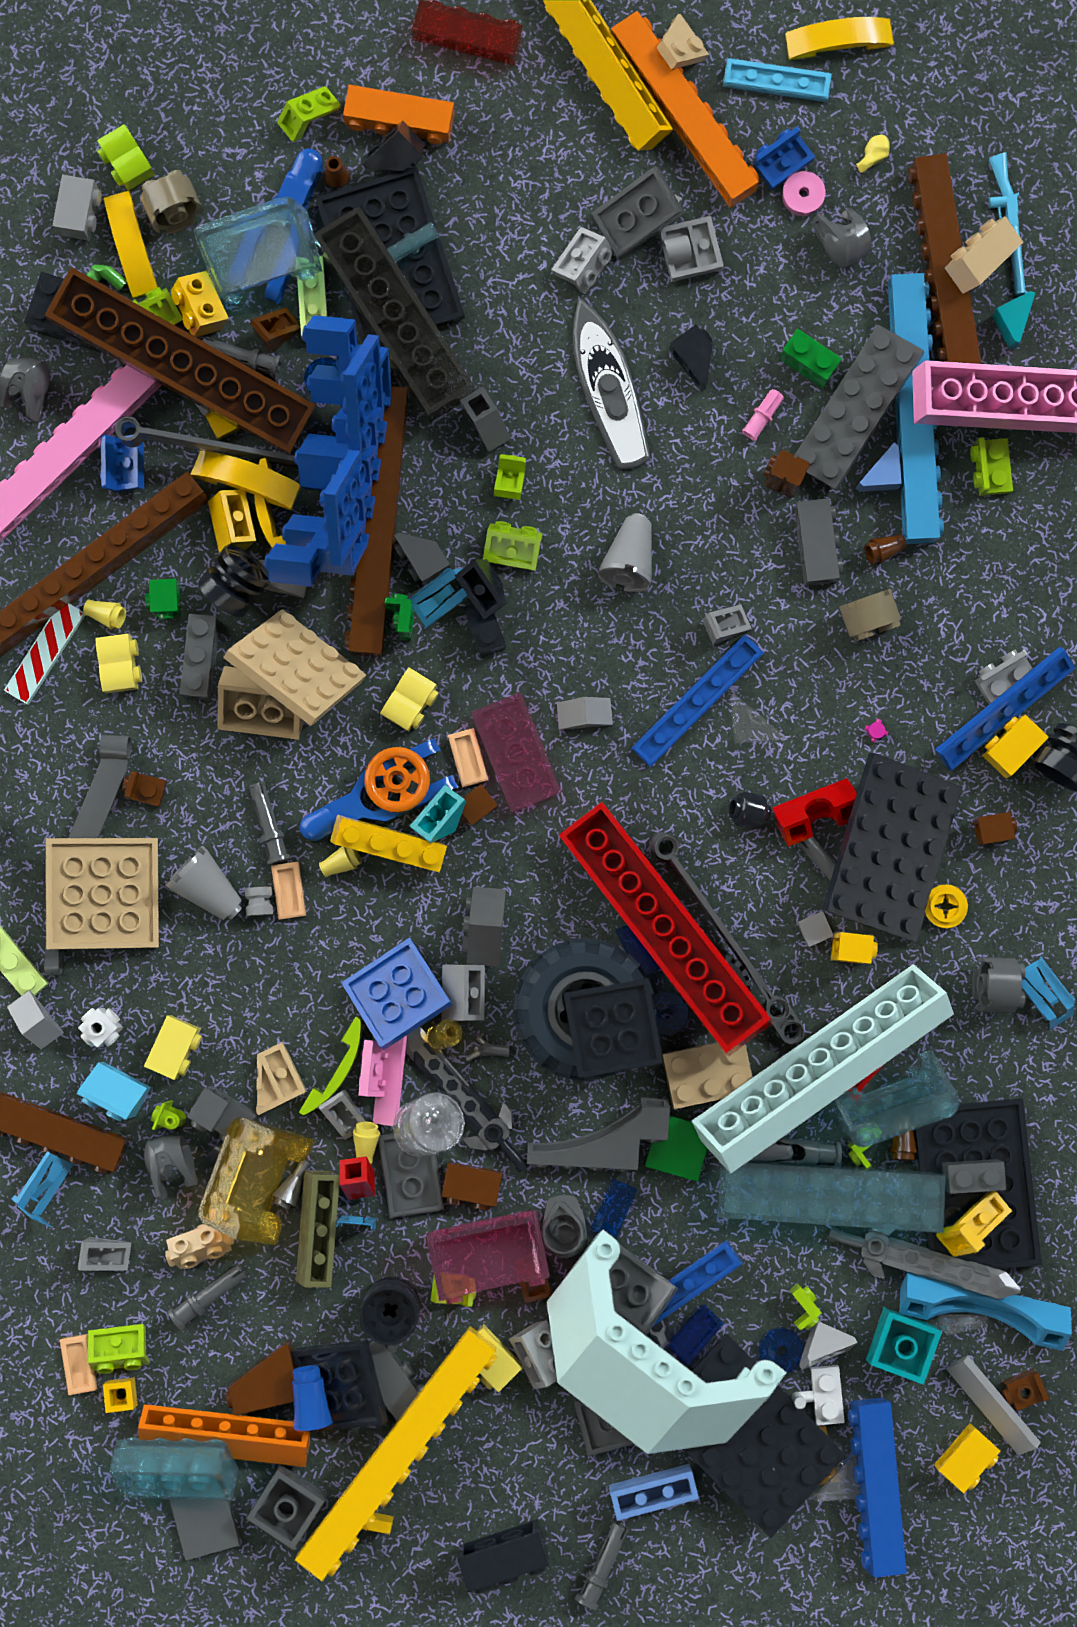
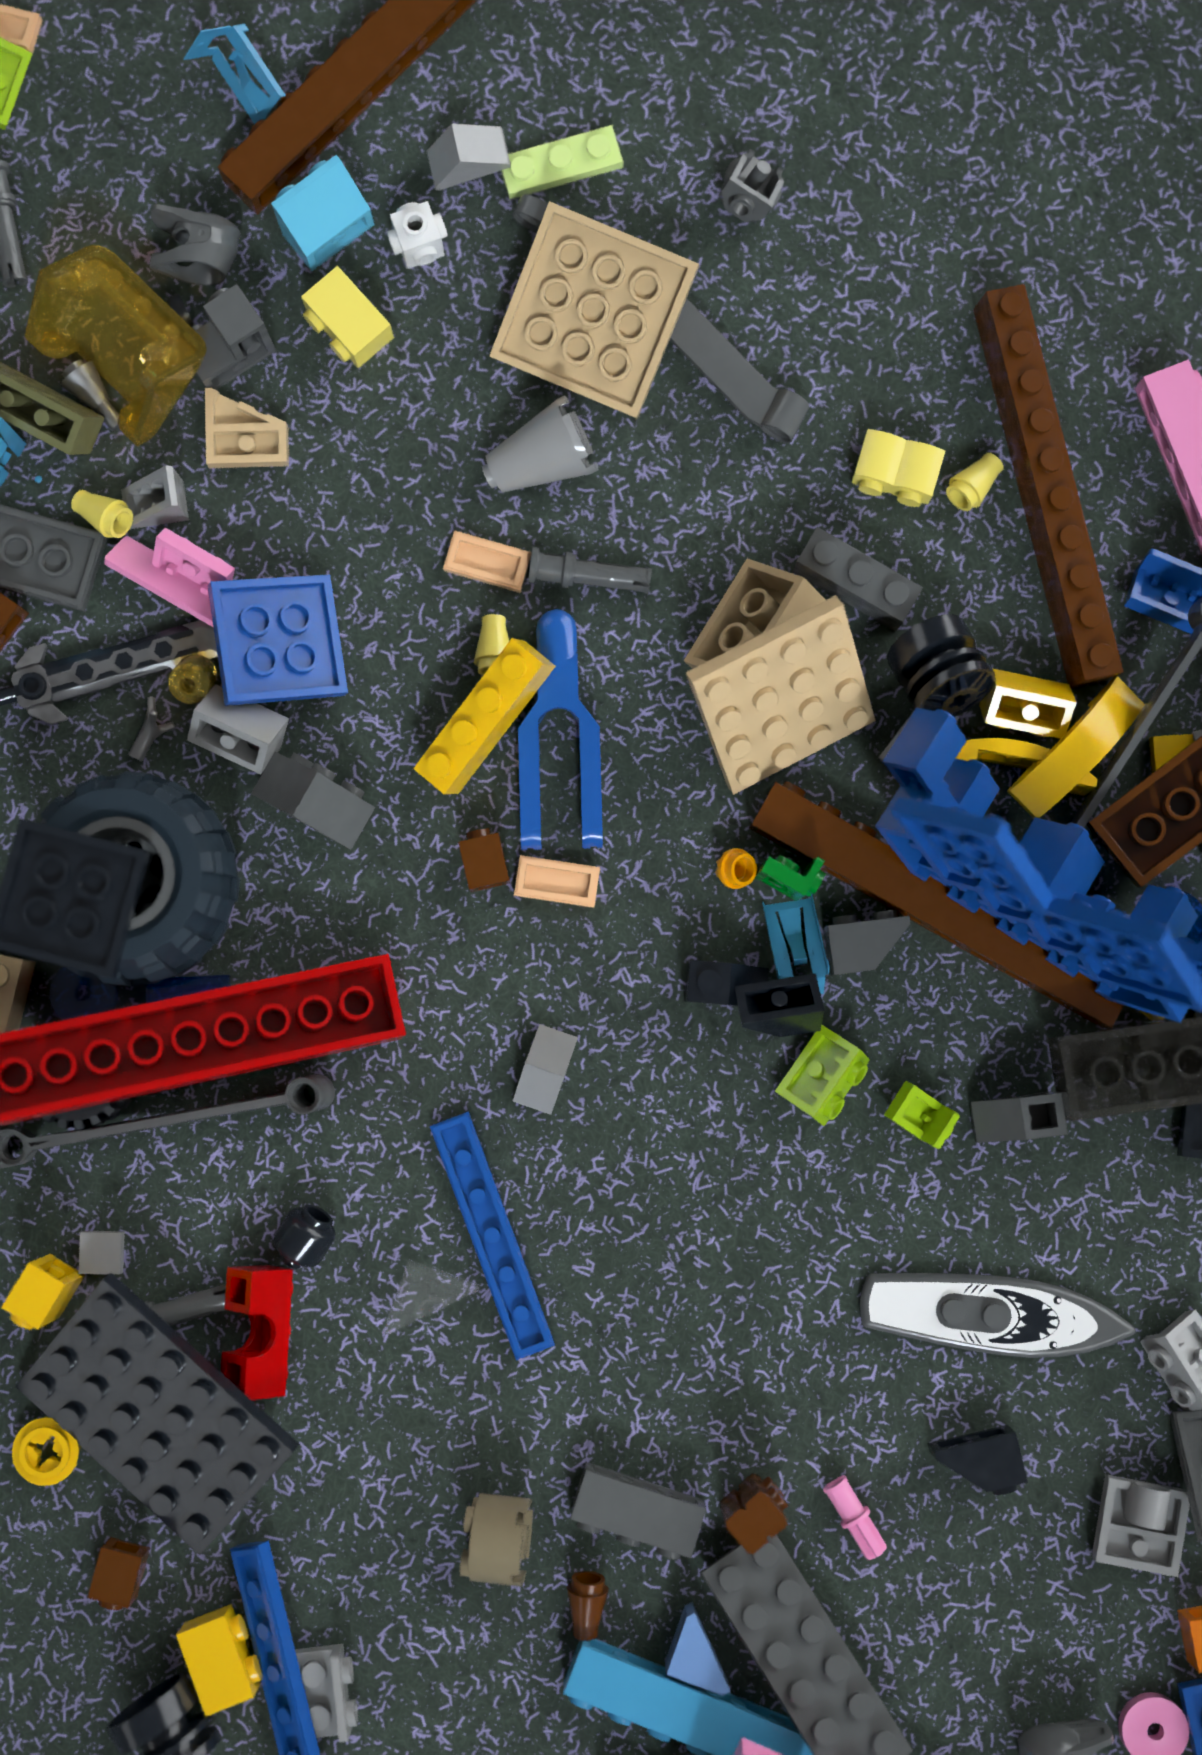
camera: 110 degrees right, 0 degrees up
tile [4,604,85,705] -> none
light grey slope [78,1237,131,1271] -> none
reddish brown bracket [122,771,167,807] -> none
green brick [145,579,182,621] -> none
lime hinge [151,1100,186,1130] -> none
tan brick [165,1209,234,1269] -> none
light grey wheel [244,887,273,916] -> none
lime slope [299,1016,363,1115] -> none
red brick [340,1156,375,1200] -> none
orange plate [364,747,430,812] -> none
light yellow brick [380,668,439,732] -> none
clear wheel [393,1093,465,1158] -> none
teal slope [410,785,466,843] -> none
clear pink plate [470,692,562,813] -> none
light grey cone [598,513,652,592] -> none
light grey slope [703,605,752,645] -> none
green brick [779,328,842,389] -> none
dark pink piece [864,719,888,743] -> none
none -> light orange plate [715,848,757,889]

